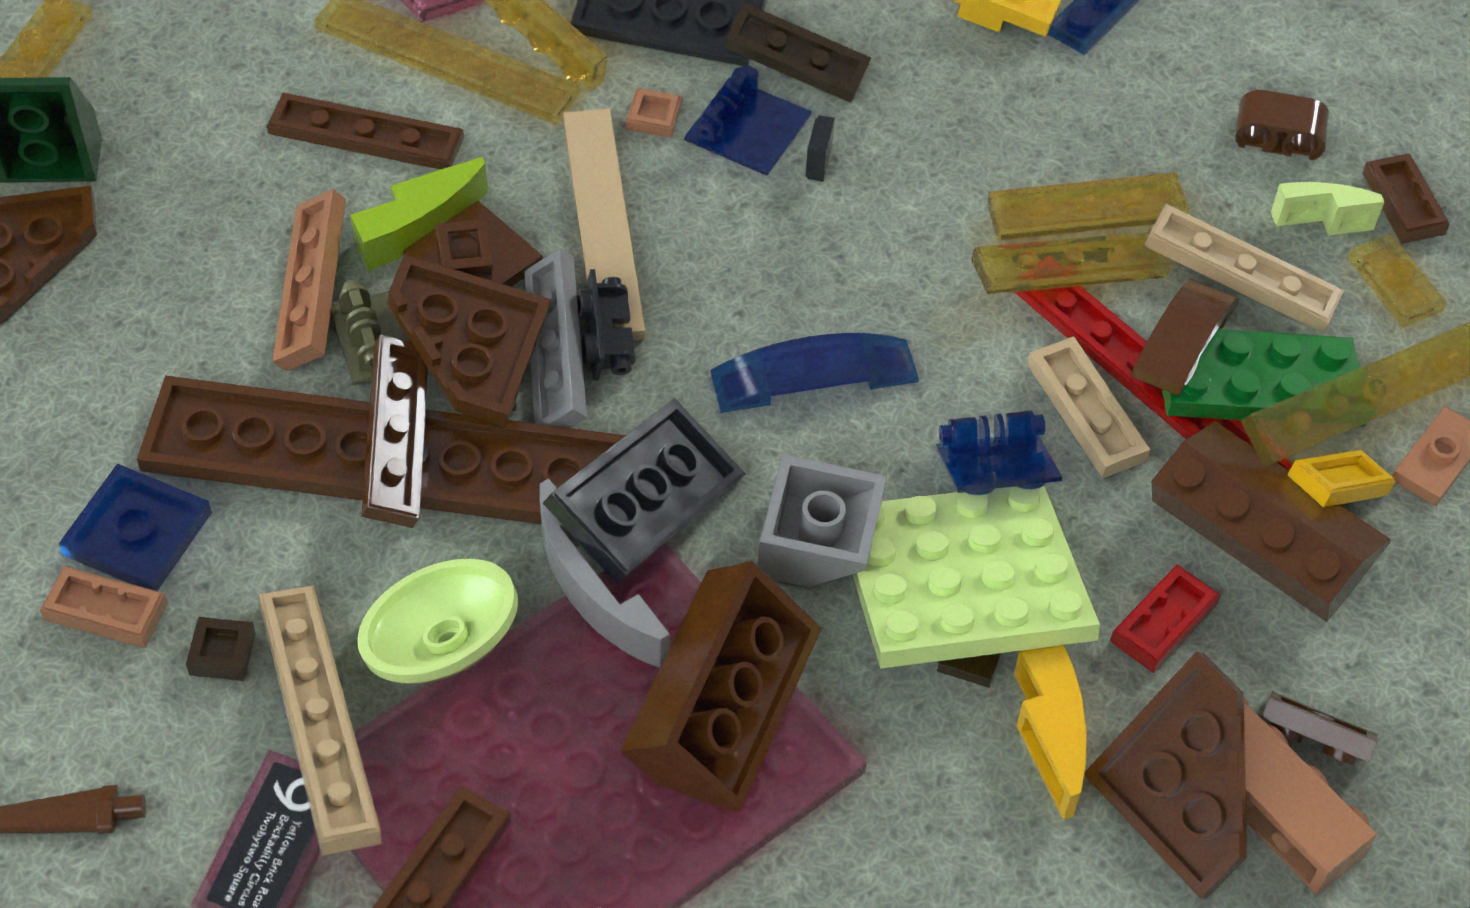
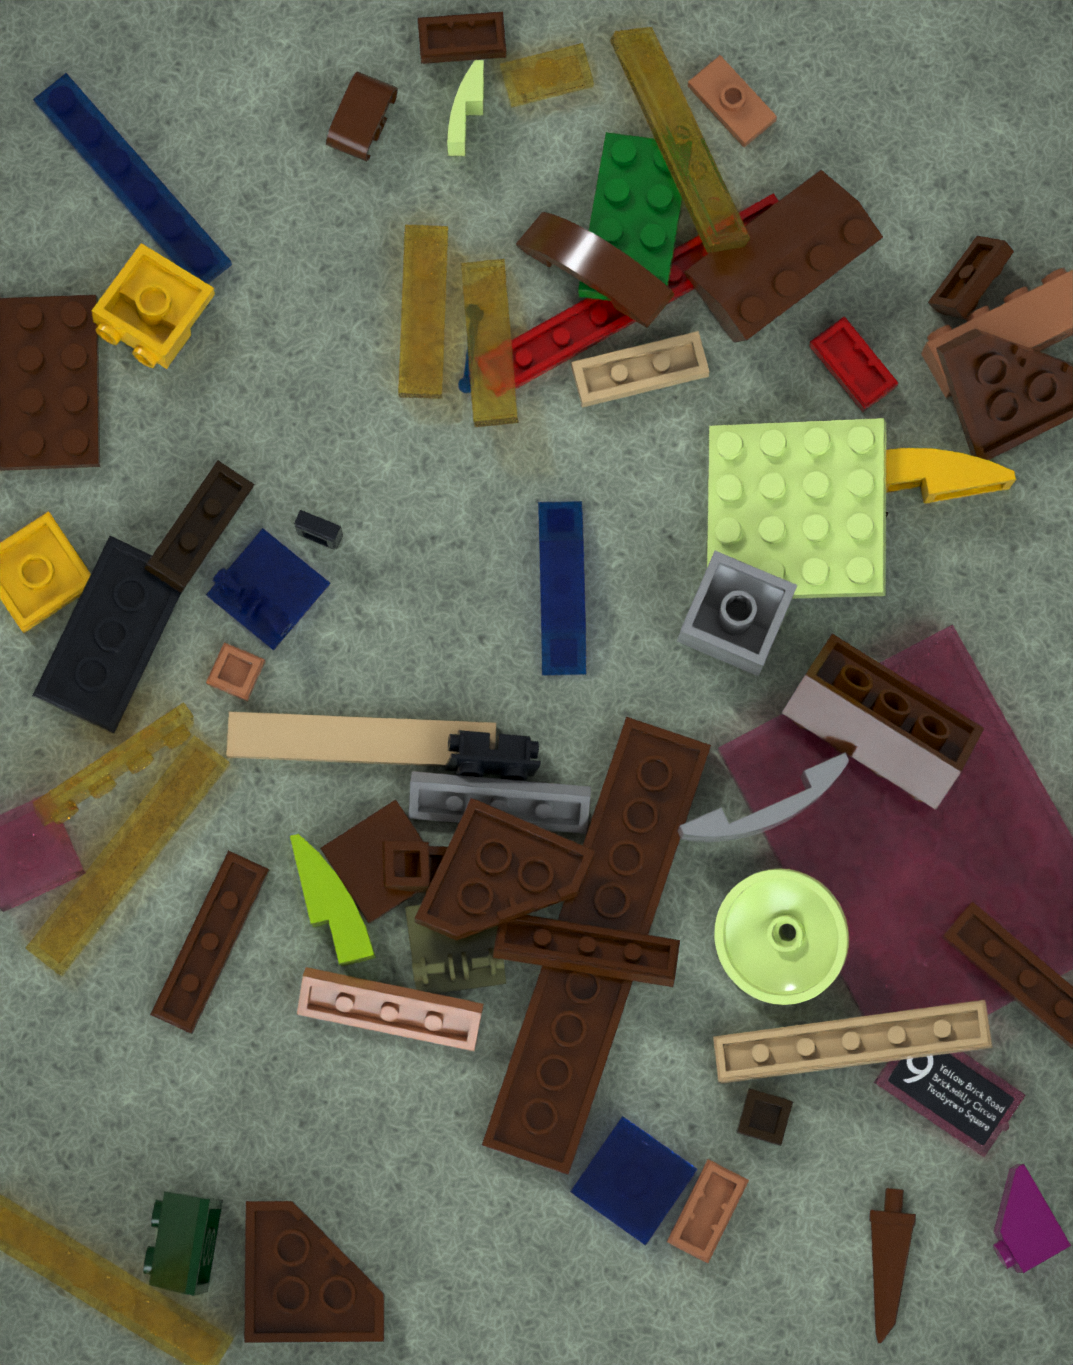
camera: 80 degrees left, 25 degrees up
black tile [543,398,746,584] -> none
clear blue hinge [936,410,1062,495] -> none
tan tile [1144,204,1344,332] -> none
yellow tile [1287,450,1396,508] -> none

